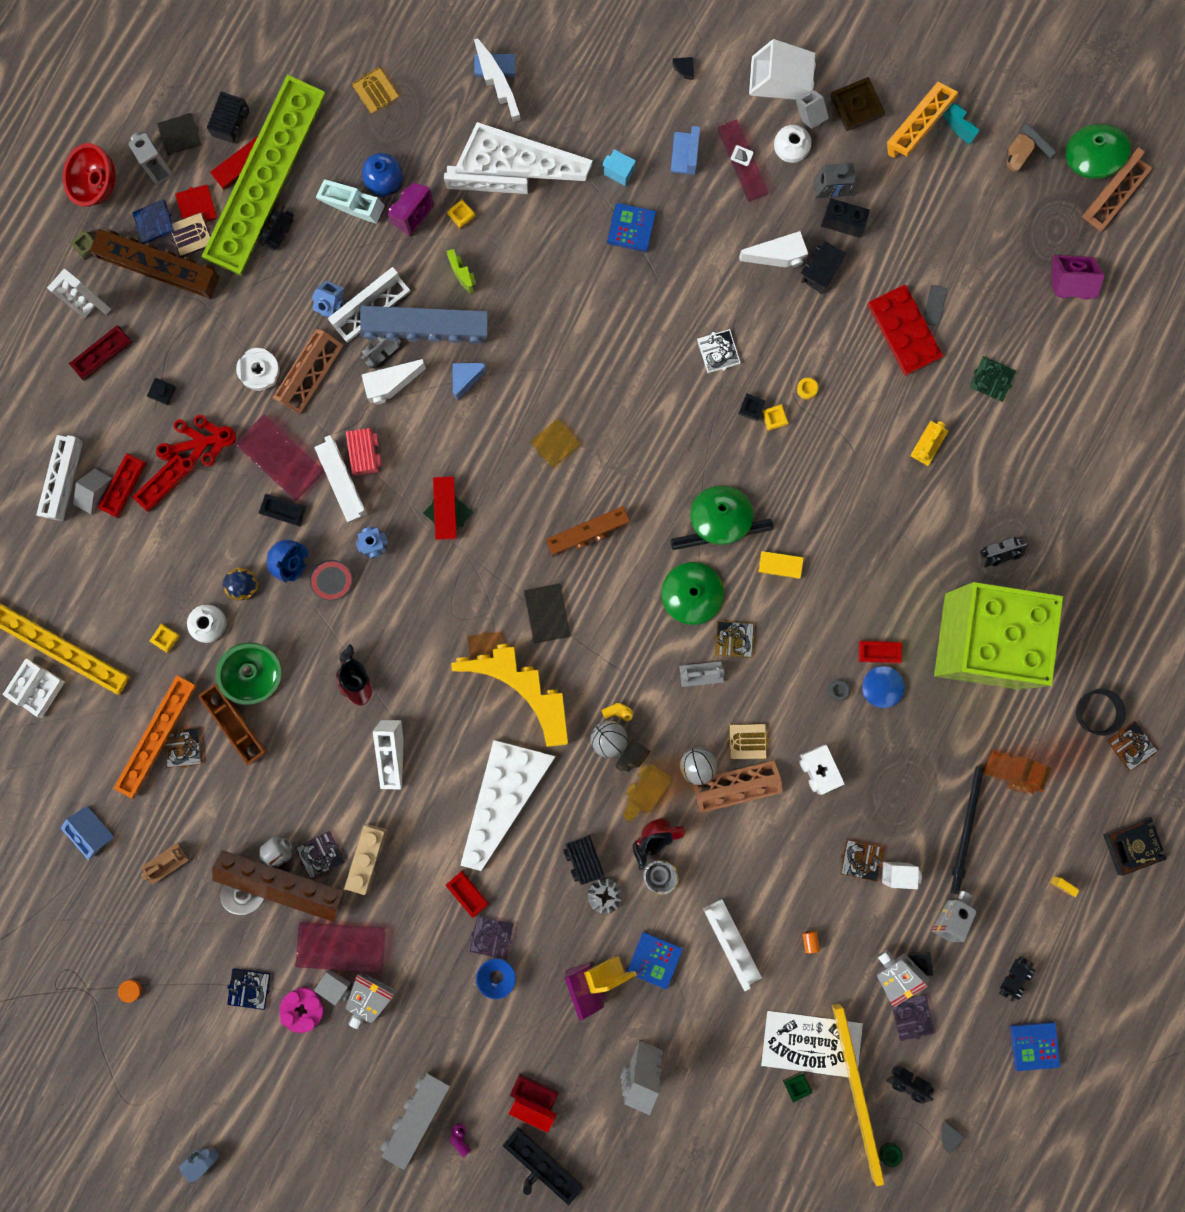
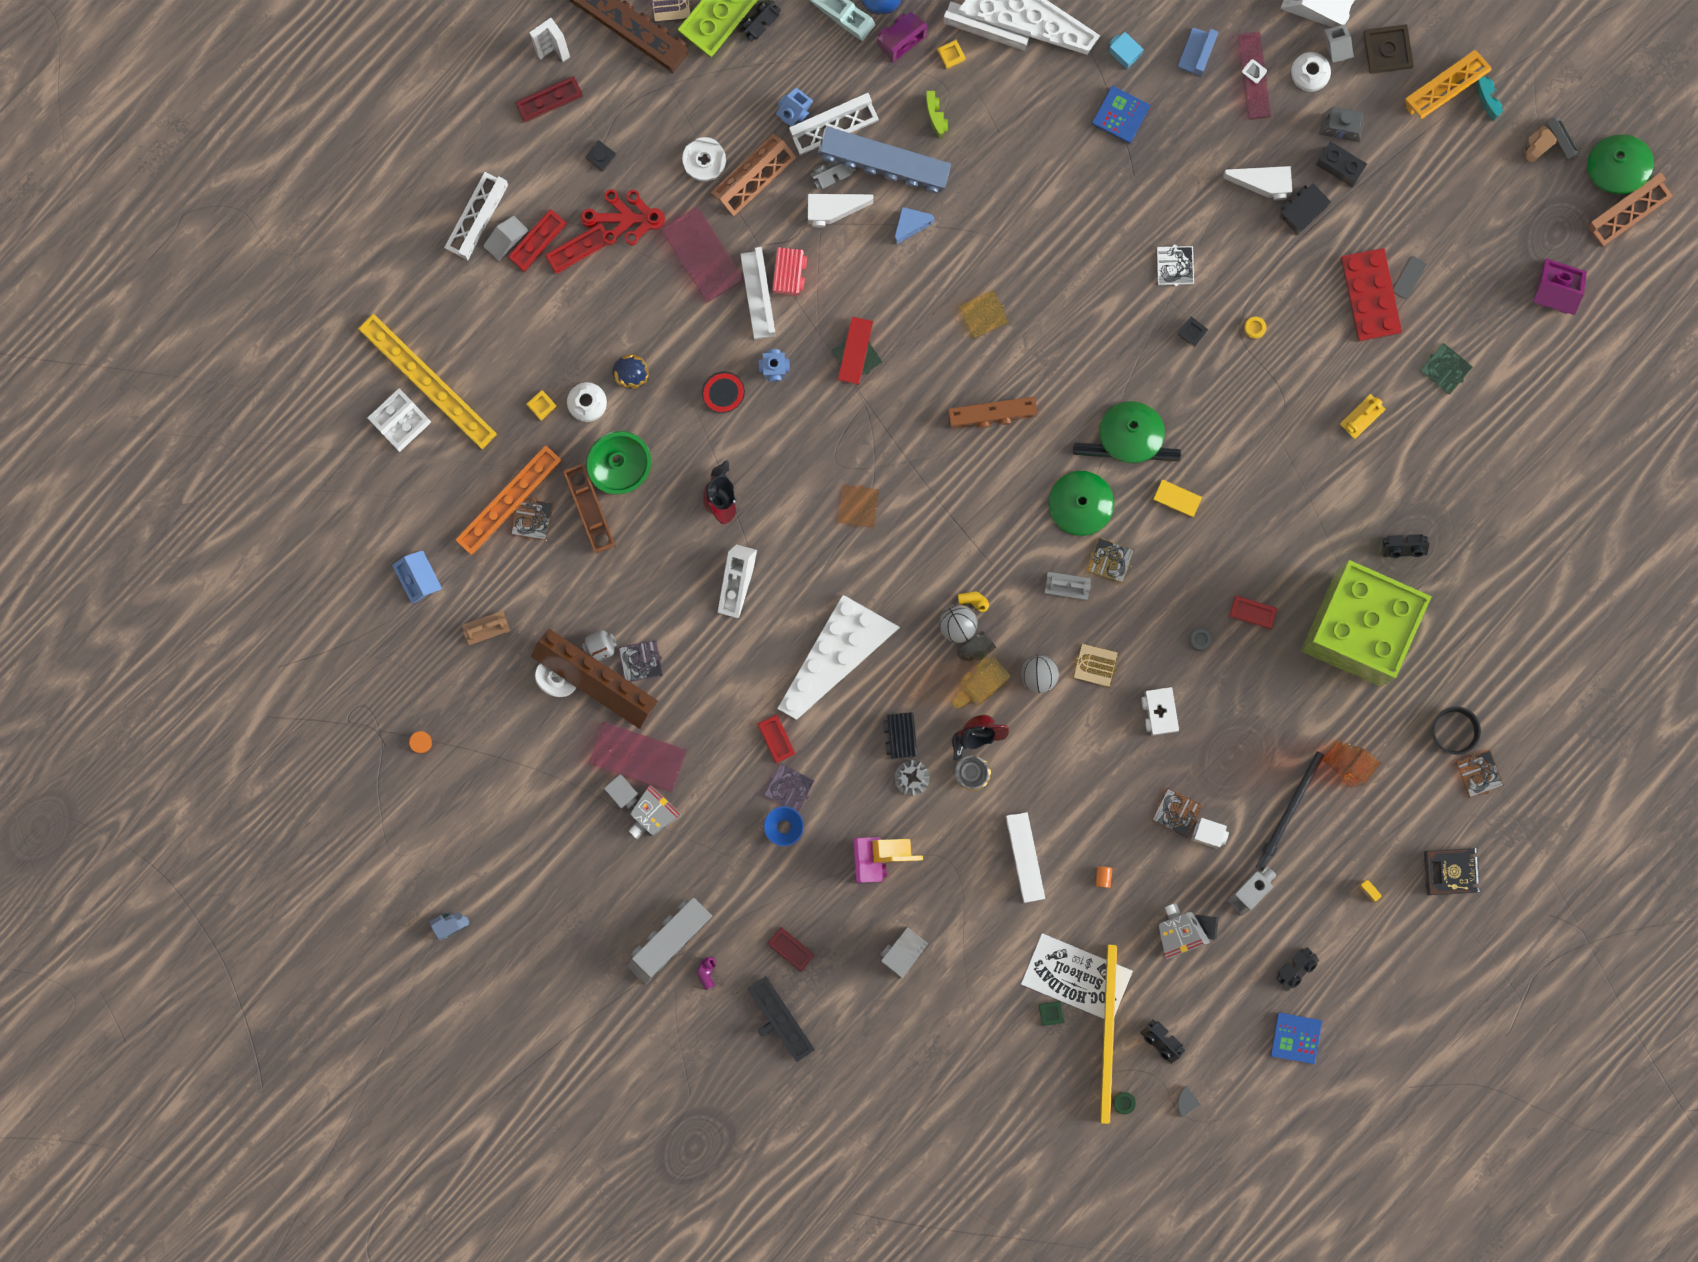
camera: 15 degrees right, 0 degrees up
piece [227,968,271,1010] -> none
black tile [259,494,306,527] -> none
blue cylinder [267,539,308,583] -> none
dark pink plate [279,987,324,1033] -> none
tan arch [344,824,388,895] -> none
yellow arch [451,644,568,747] -> none
red tile [508,1095,557,1133] -> none
clear smoke piece [524,583,571,644] -> none
blue tile [627,931,683,990] -> none
nougat fence [692,761,783,813] -> none
yellow tile [761,404,789,431] -> none
blue dish [862,666,905,708] -> none
clear purple piece [891,995,935,1041] -> none

